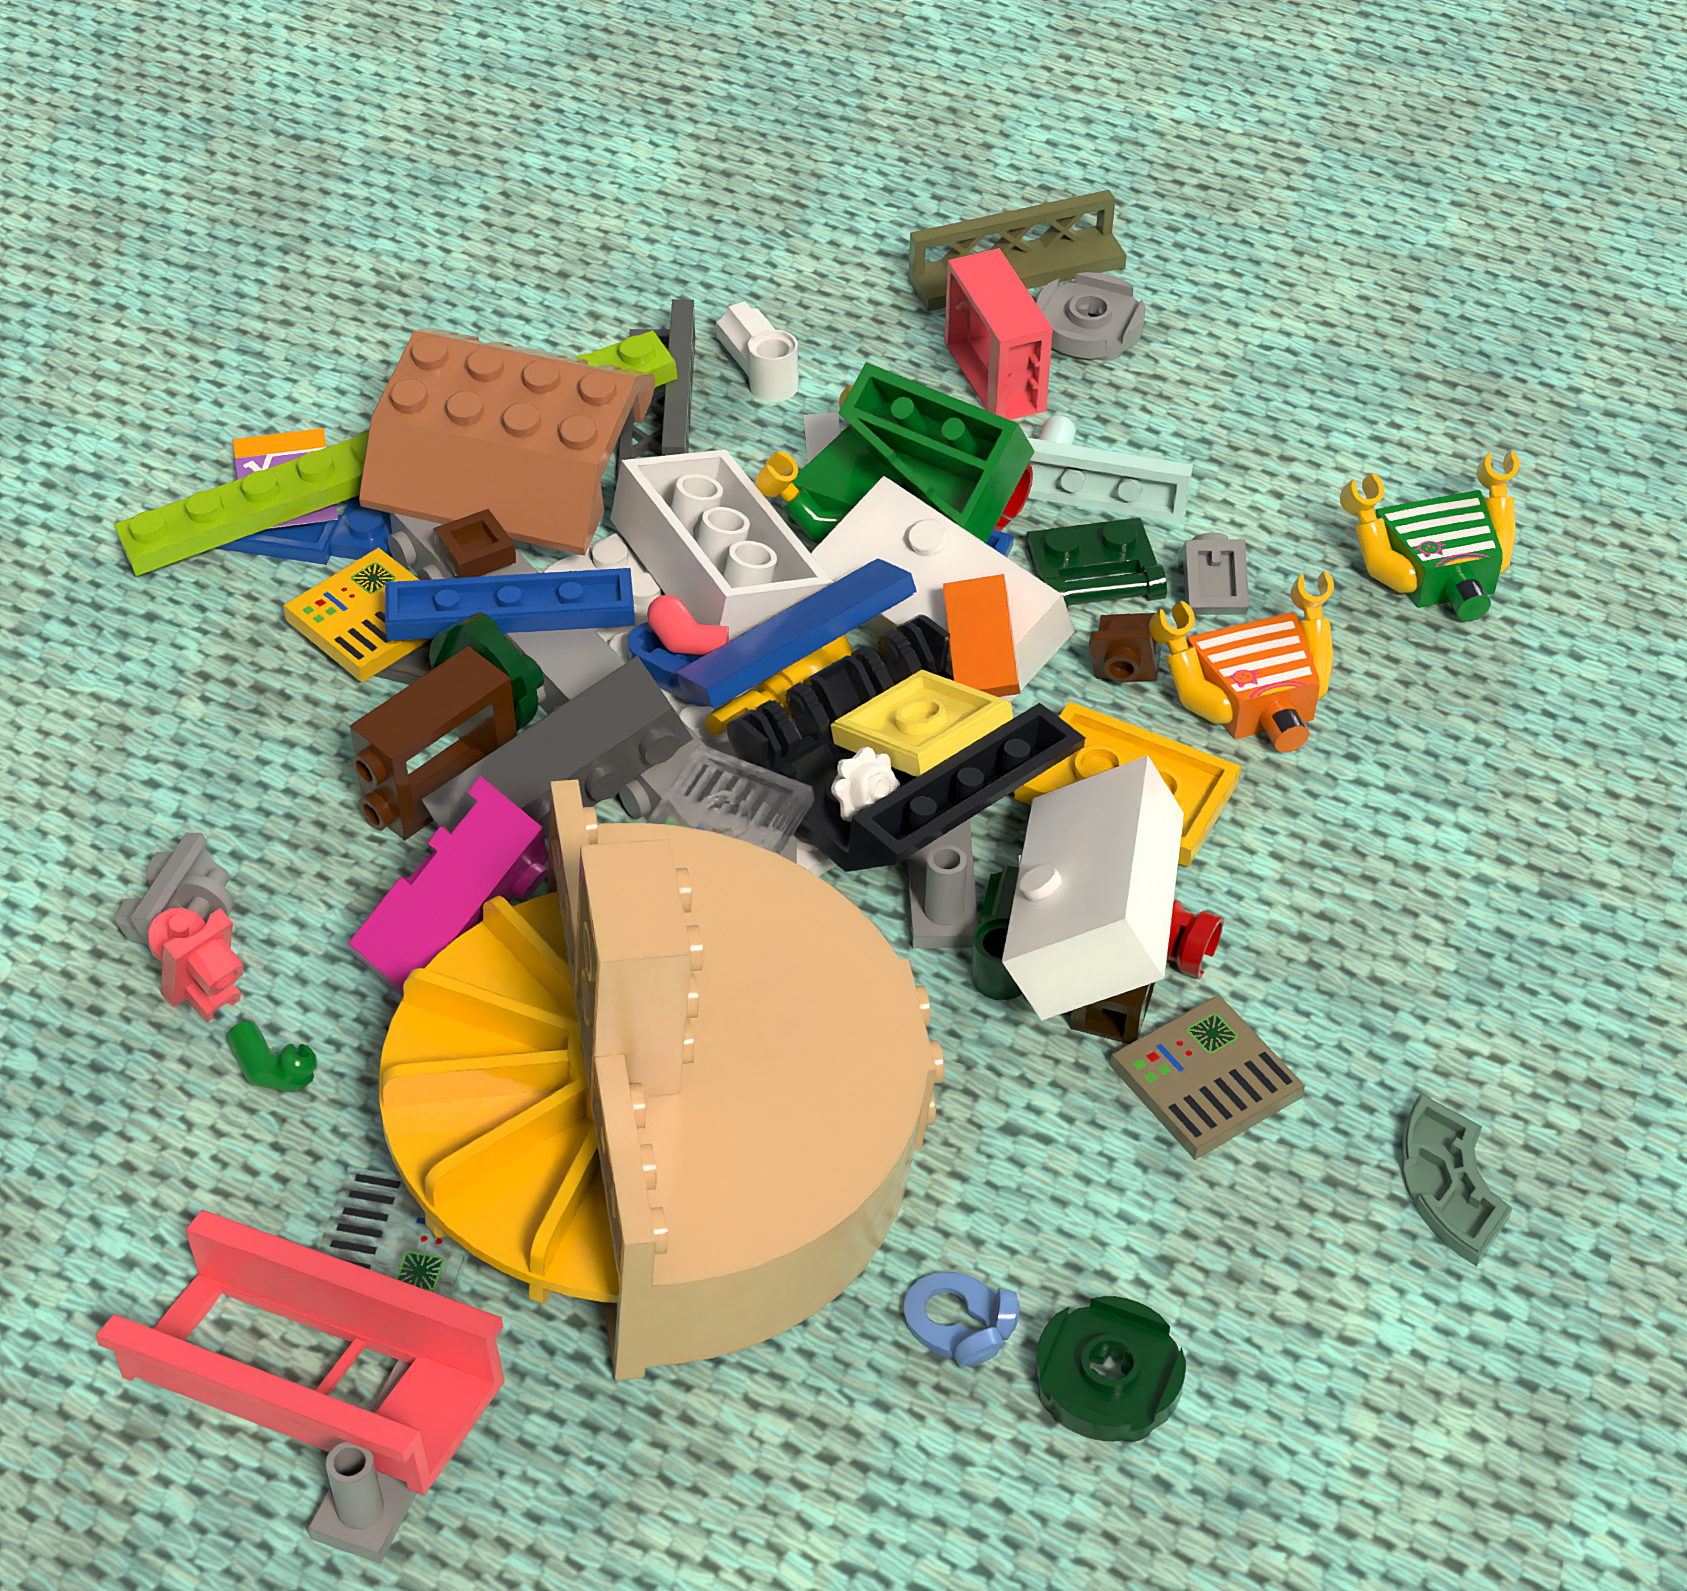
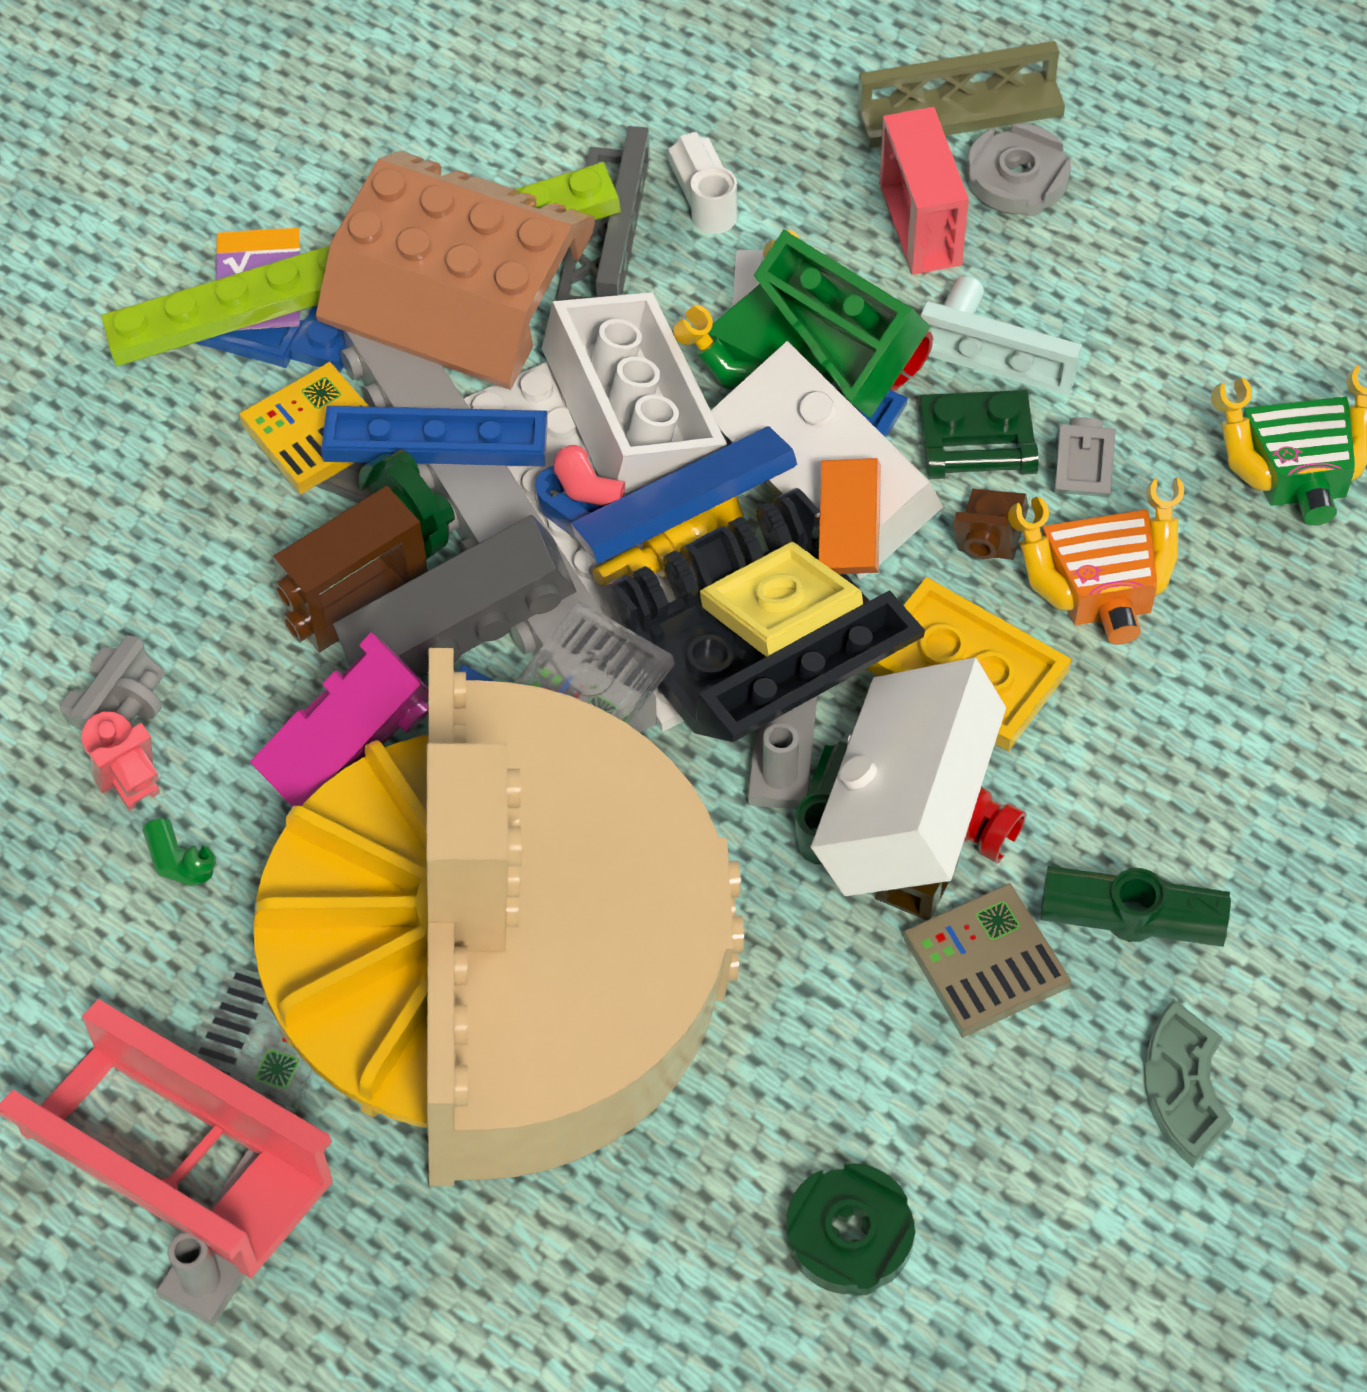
camera: 10 degrees right, 10 degrees up
reddish brown plate [433,509,516,578] -> none
white plant [831,747,900,822] -> none
medium blue piece [903,1272,1020,1368] -> none
none -> dark green piece [1040,866,1231,947]

